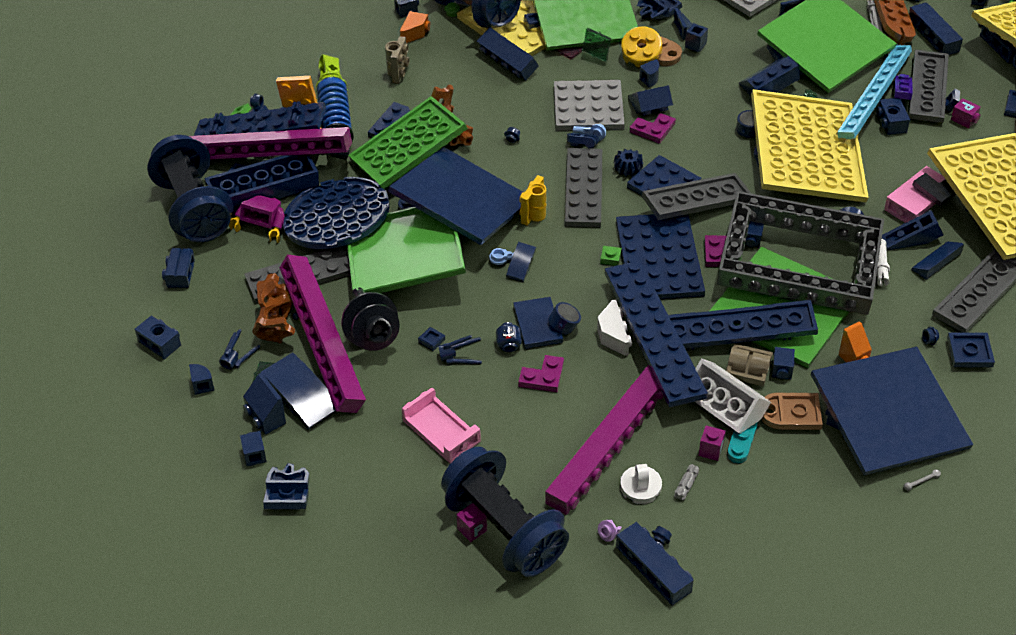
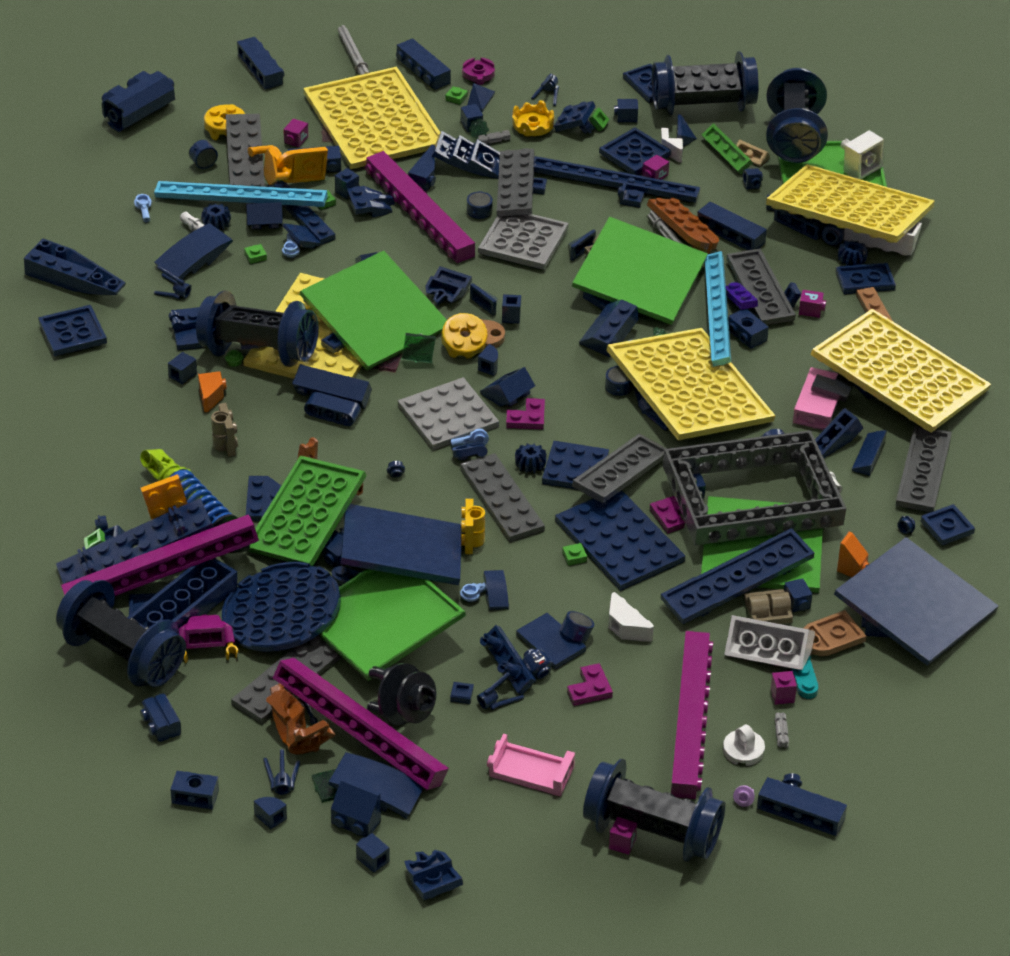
camera: 30 degrees left, 5 degrees down
dark blue plate [604,261,708,407] -> none
light grey hinge [904,469,941,491] -> none
none -> dark blue beam [304,392,361,426]
none -> dark blue plate [480,625,536,695]

